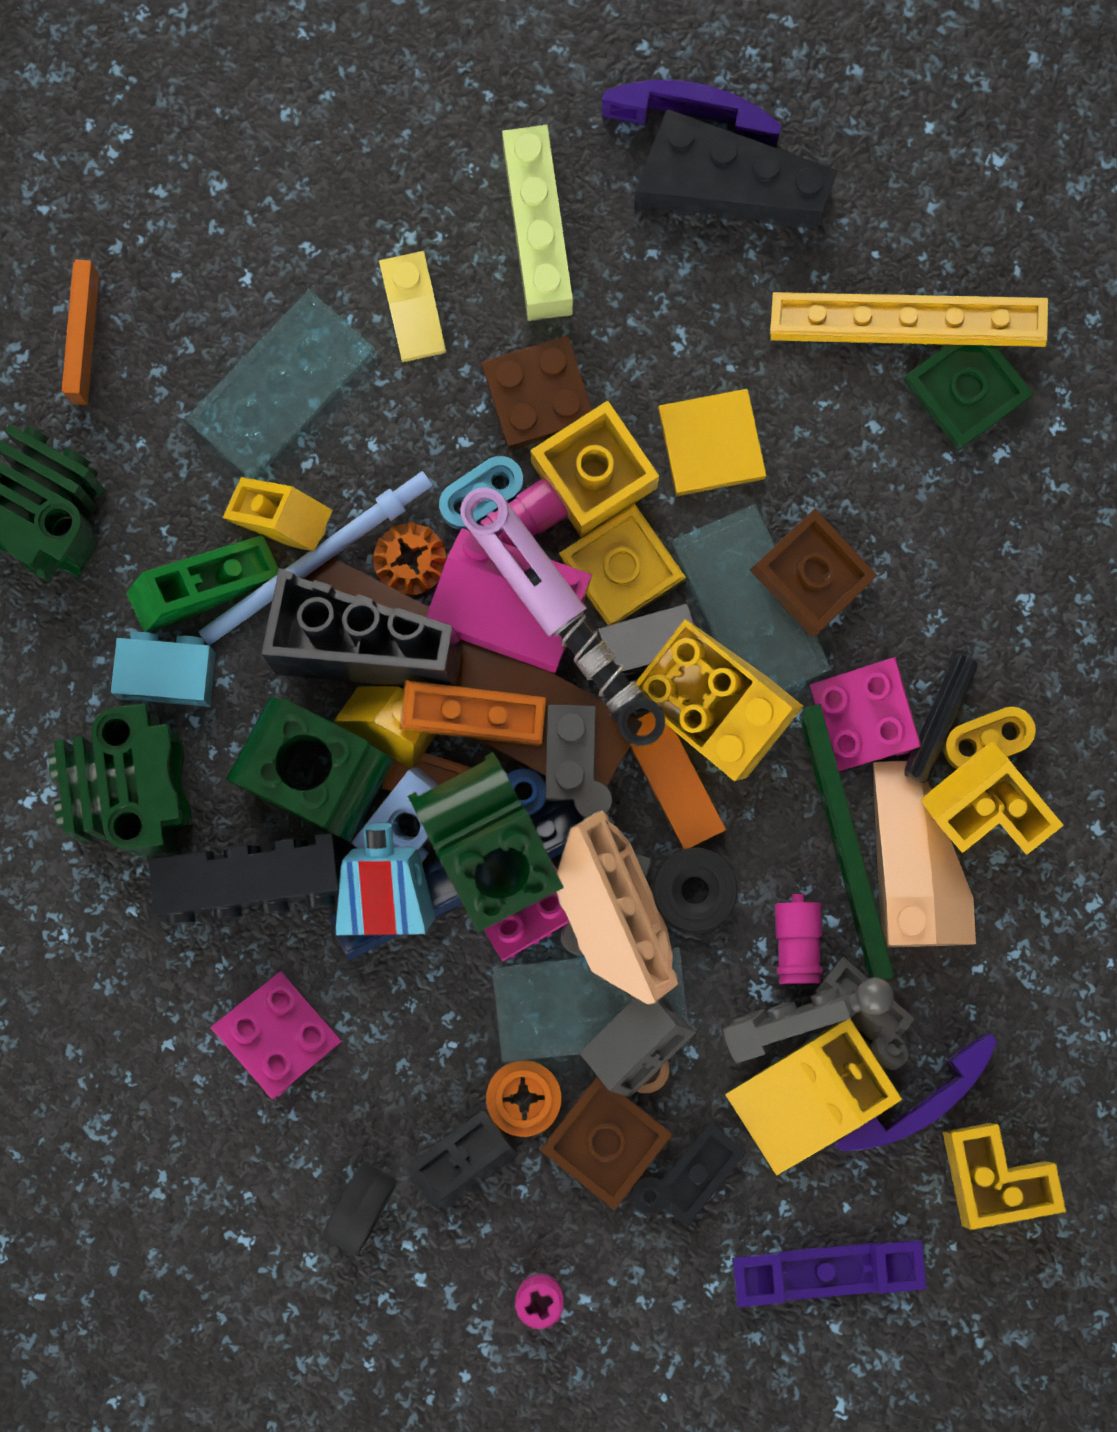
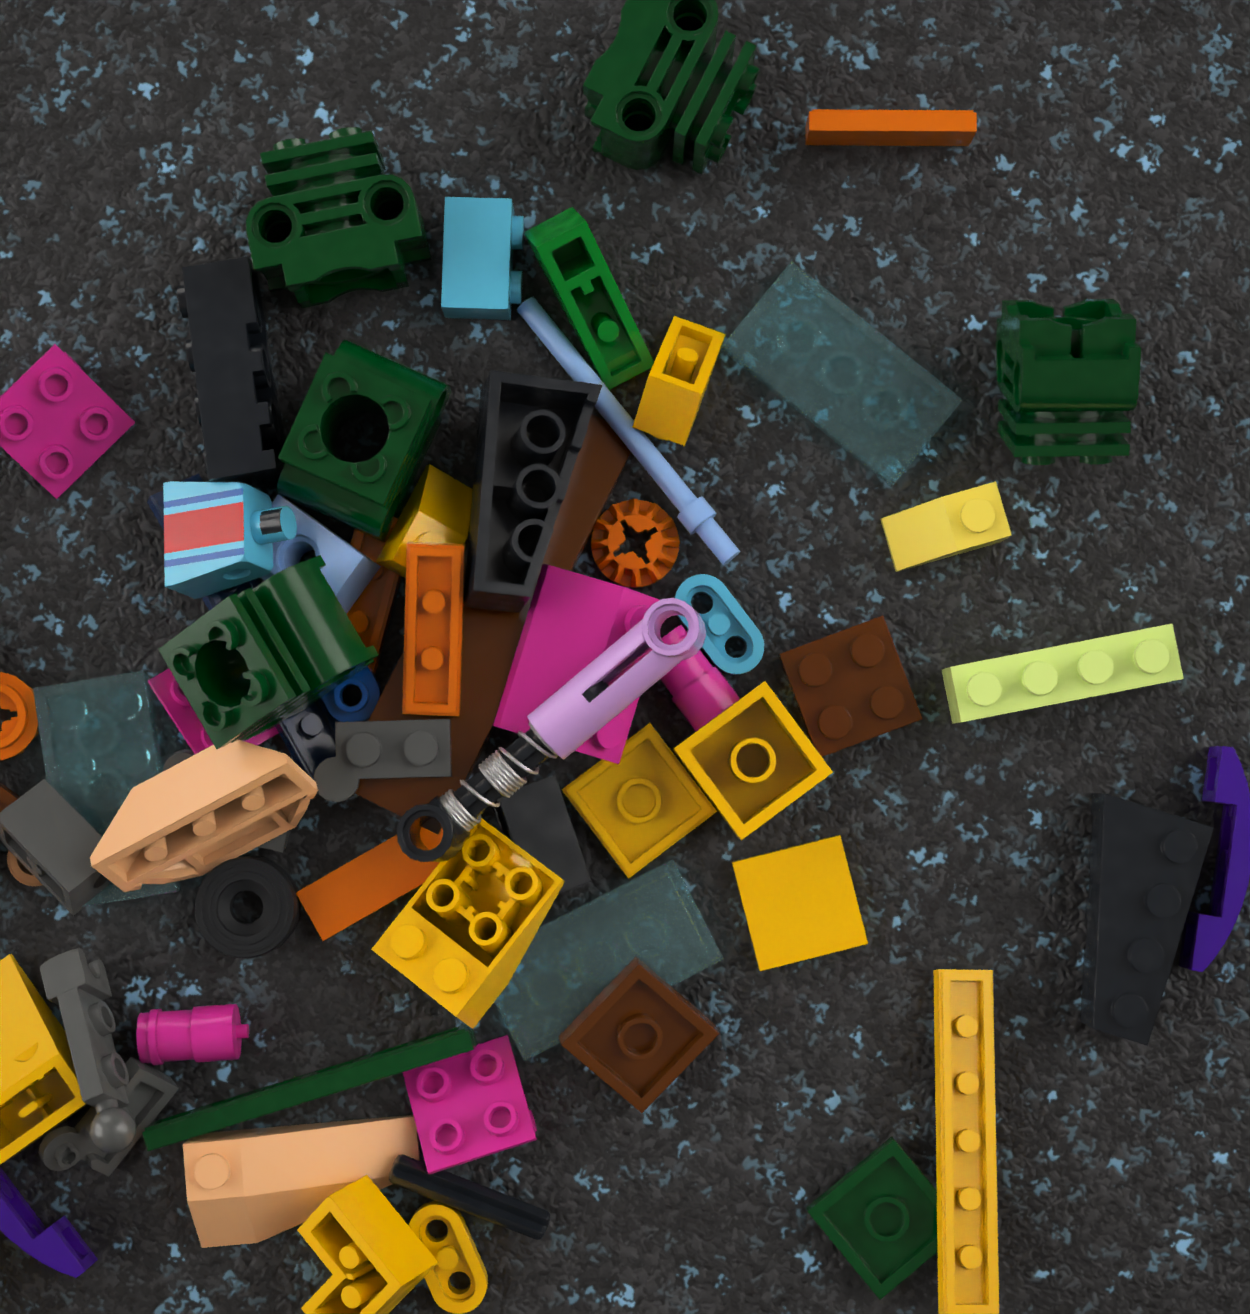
camera: 90 degrees right, 5 degrees up
none -> dark green piece [996,299,1141,465]

